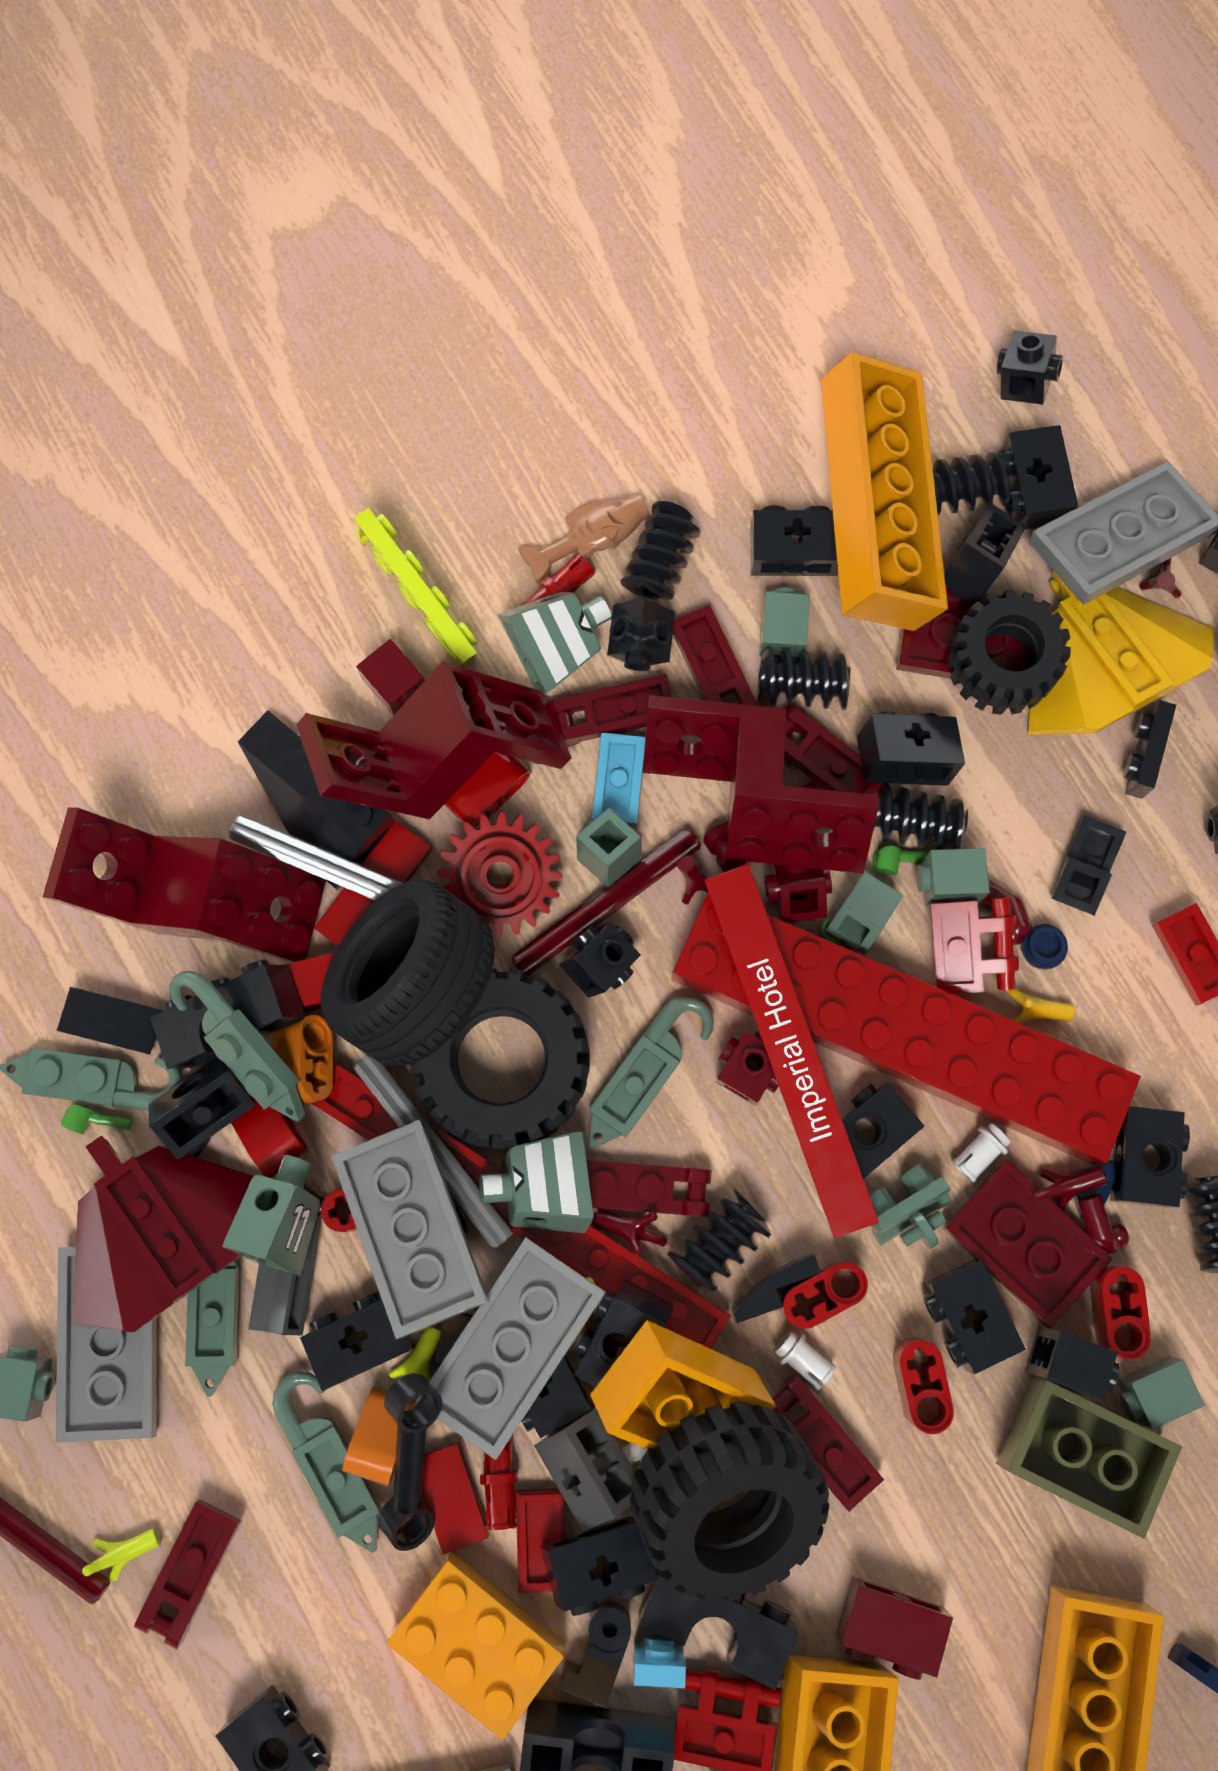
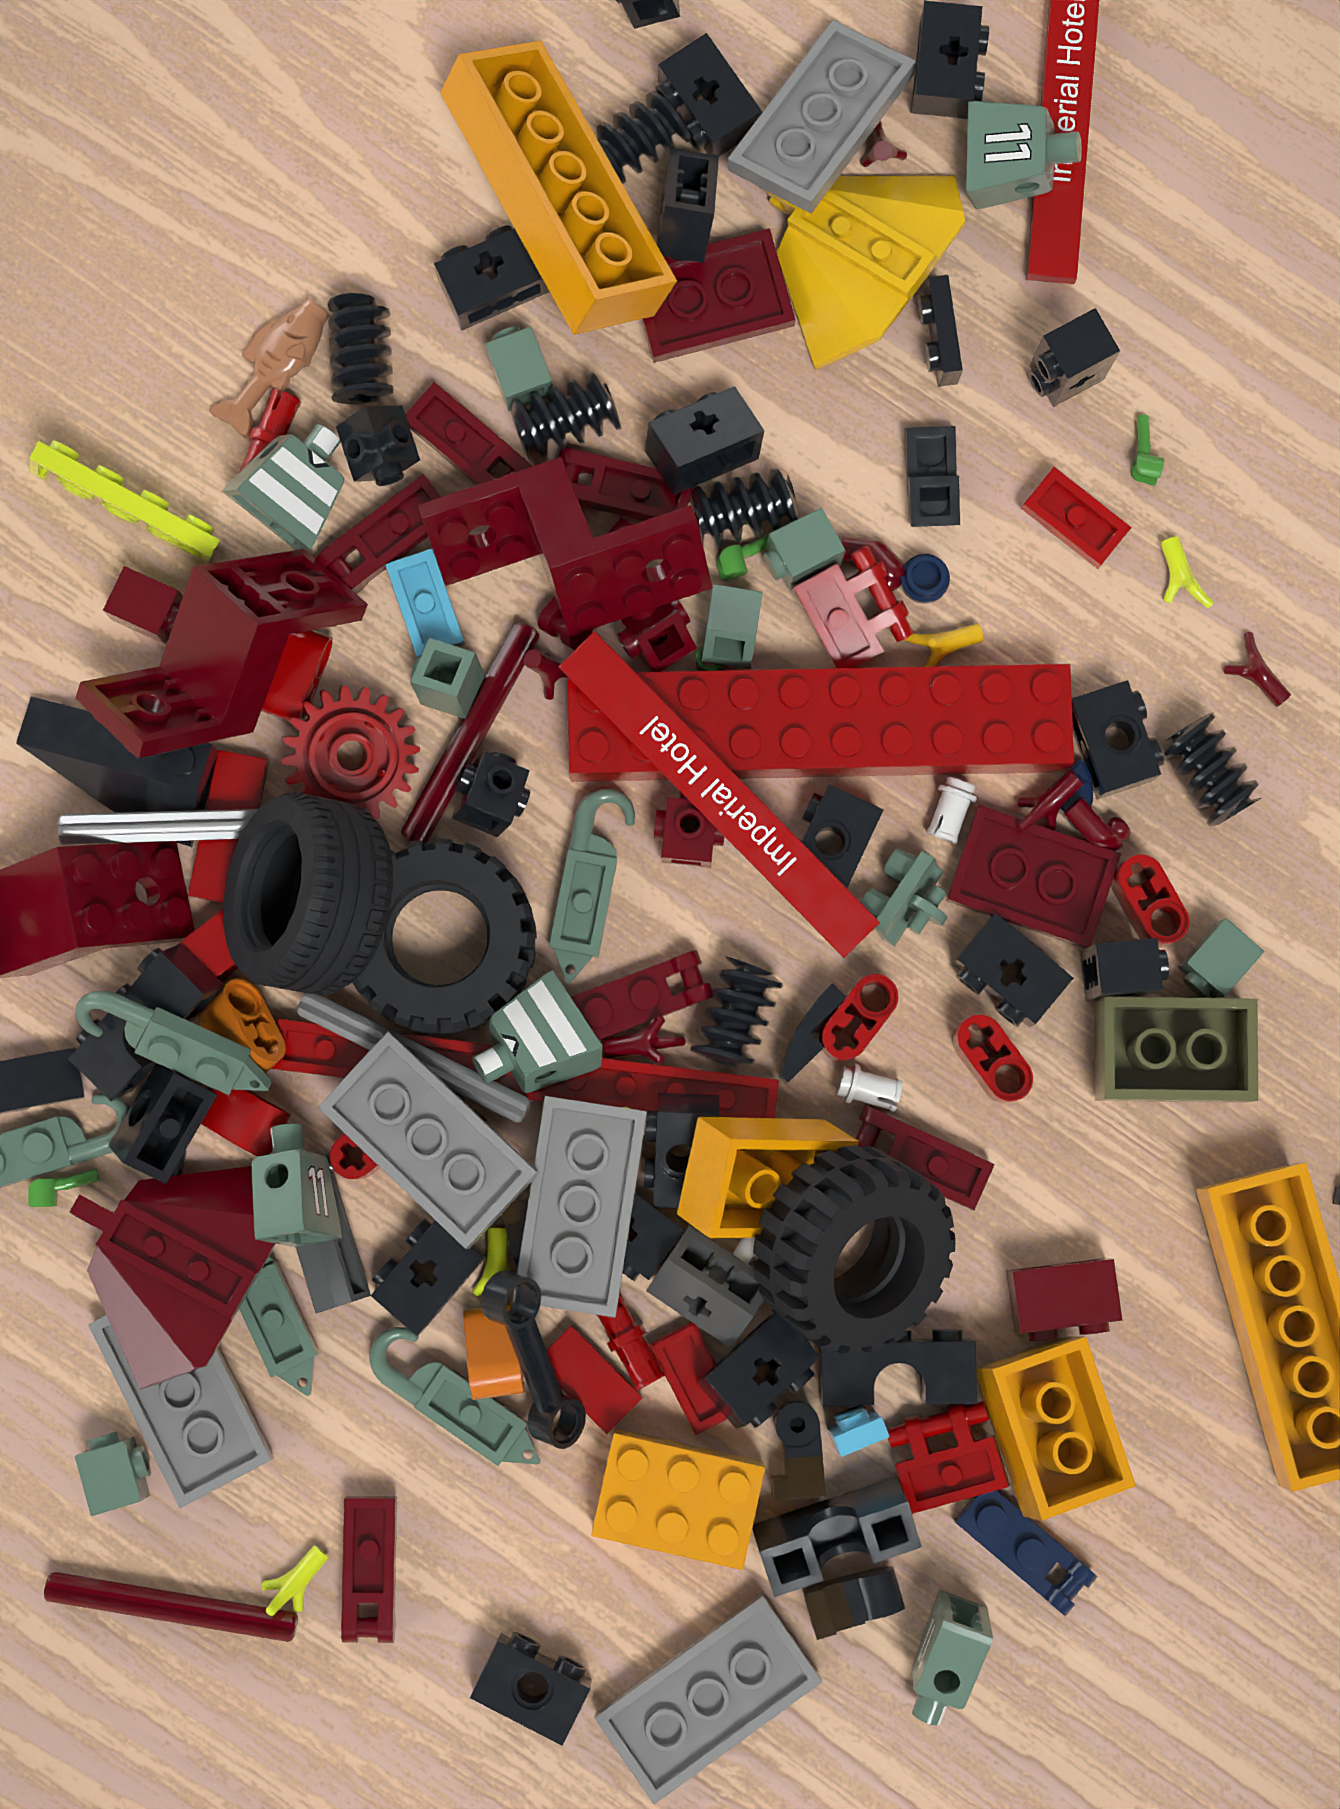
camera: 30 degrees left, 5 degrees up
black tyre [947,590,1071,715] -> none

